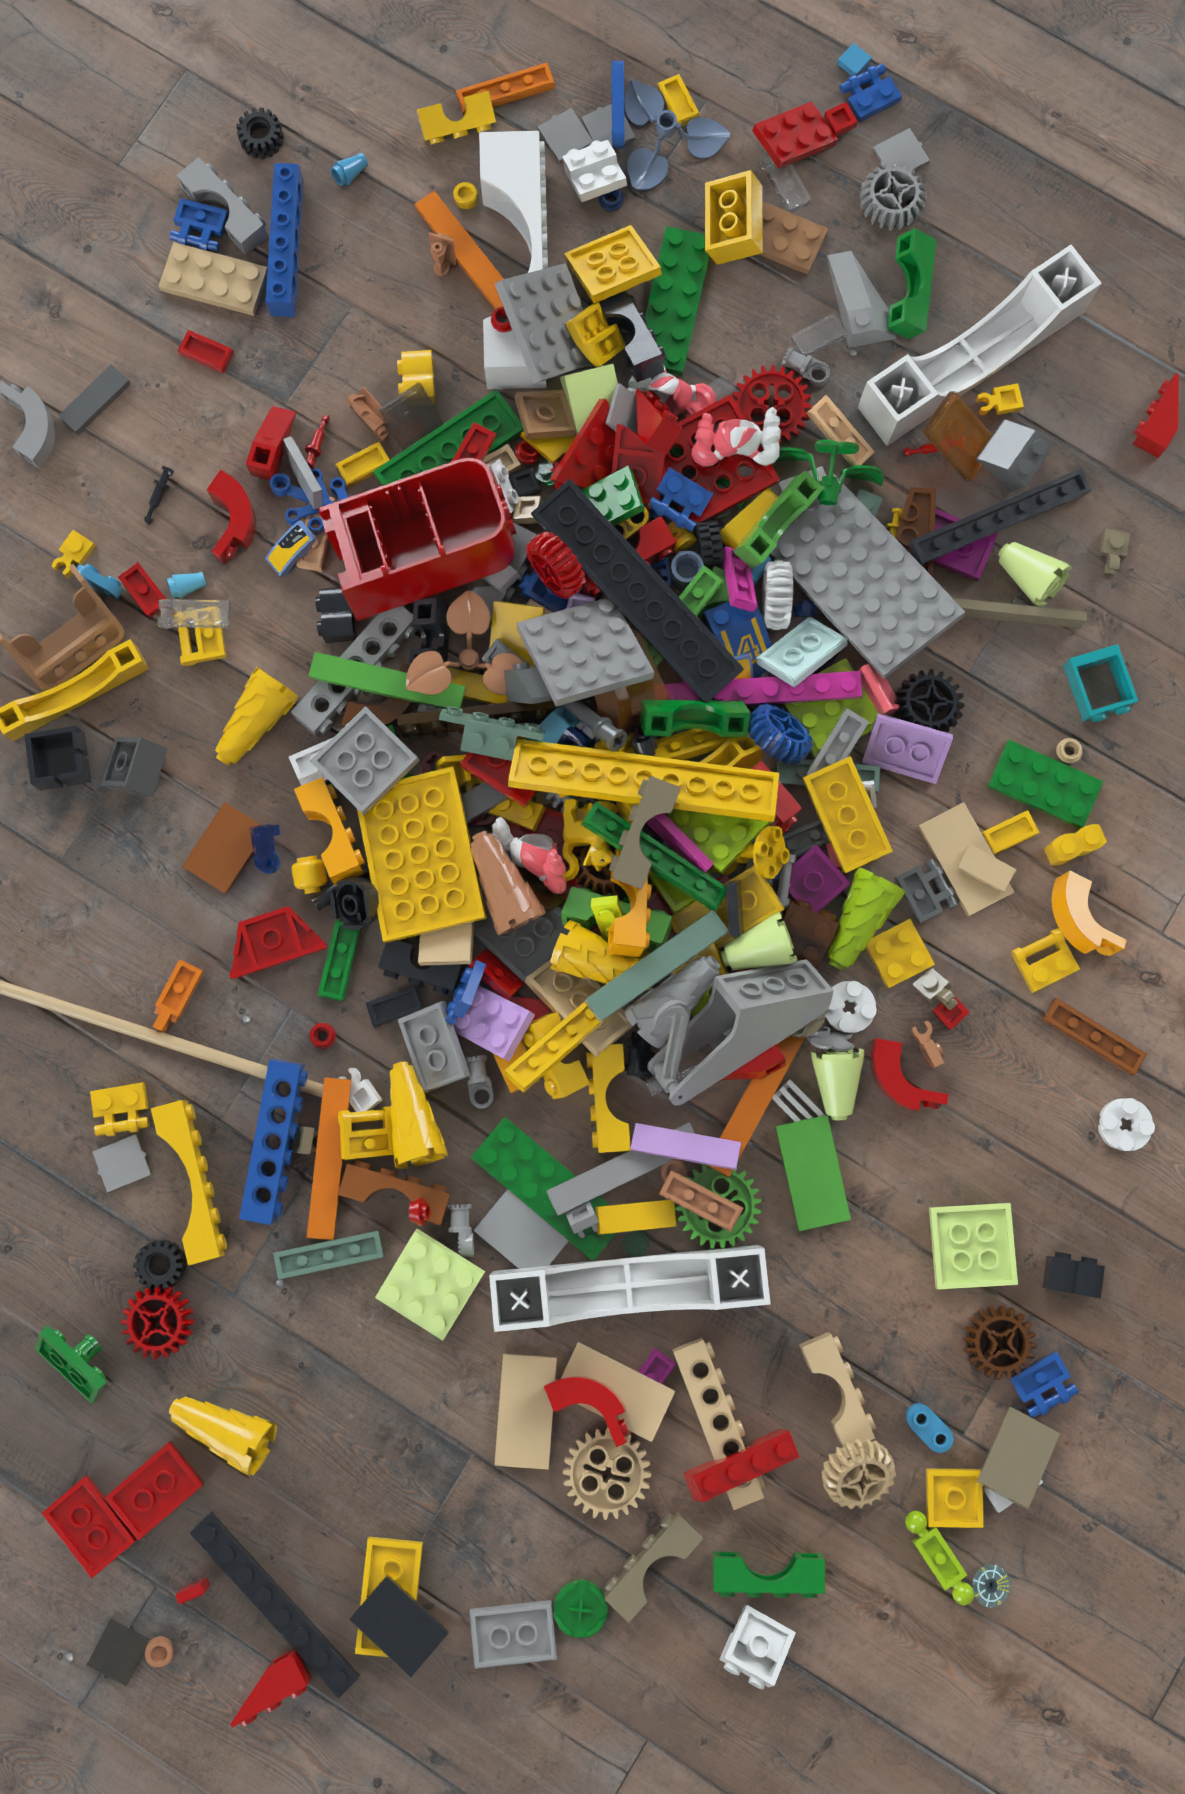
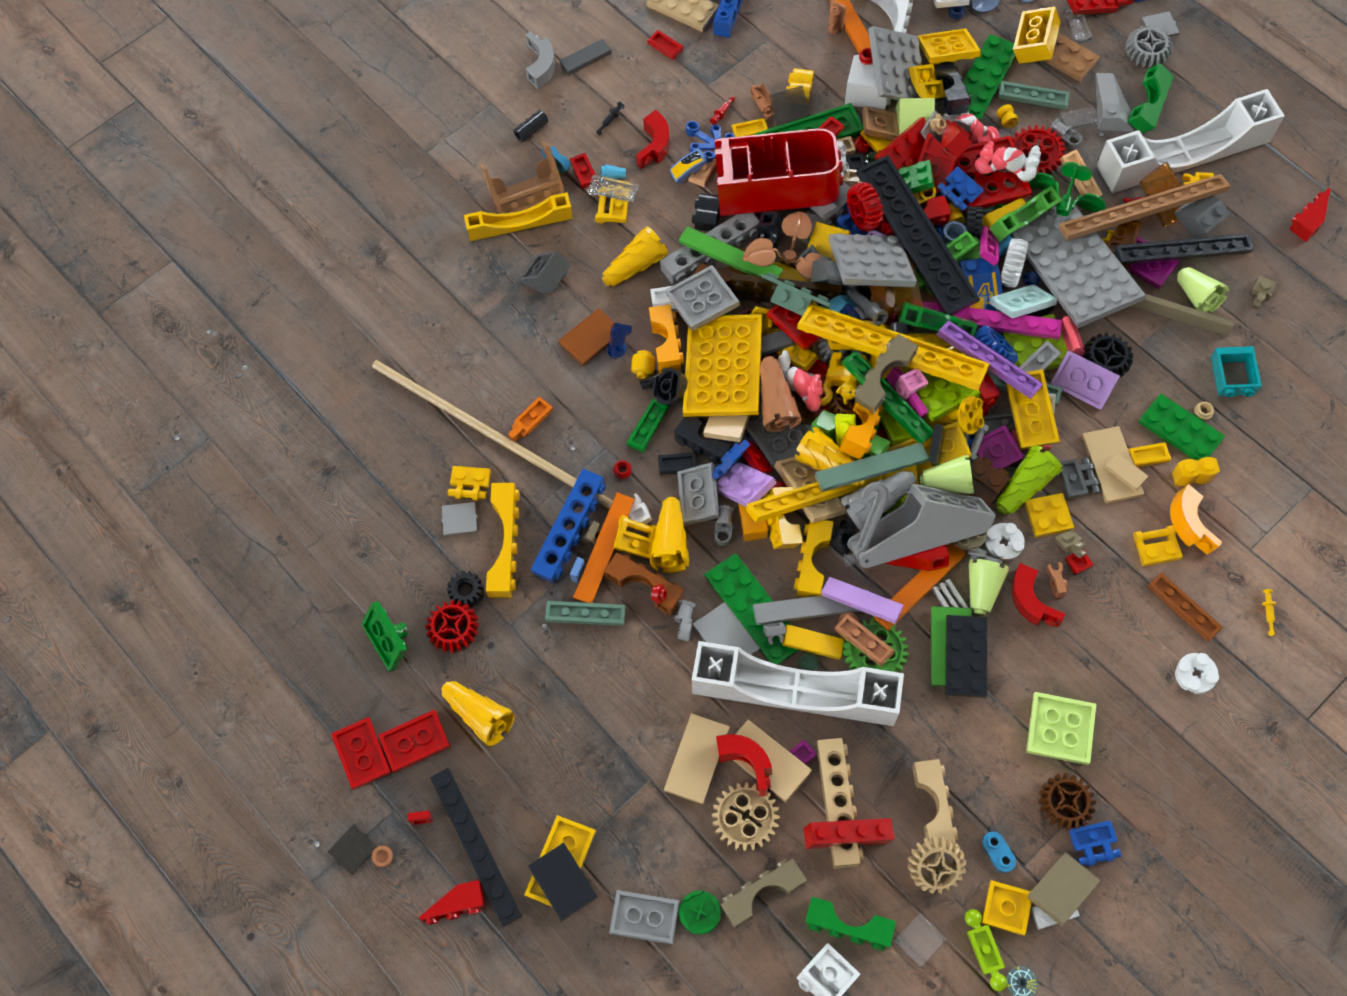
camera: 20 degrees right, 15 degrees down
black piece [24,726,91,791] -> none
yellow plate [52,530,96,578] -> none
red wing [229,906,329,980] -> none
red slope [246,406,297,481] -> none
light grey tile [283,437,323,510] -> none
yellowish green plate [375,1229,485,1341] -> none
black brick [1042,1252,1105,1298] -> none
none -> black axle [513,110,549,142]
none -> medium blue tile [570,557,586,583]
none -> clear piece [894,913,946,967]
none -> bright pink bracket [895,368,929,400]
none -> tan plate [930,113,946,135]
none -> medium lavender plate [937,321,1043,399]
none -> black plate [945,615,987,698]
none -> yellow wheel [996,104,1019,129]
none -> sand green plate [998,81,1070,110]
none -> medium nougat plate [1059,174,1231,241]

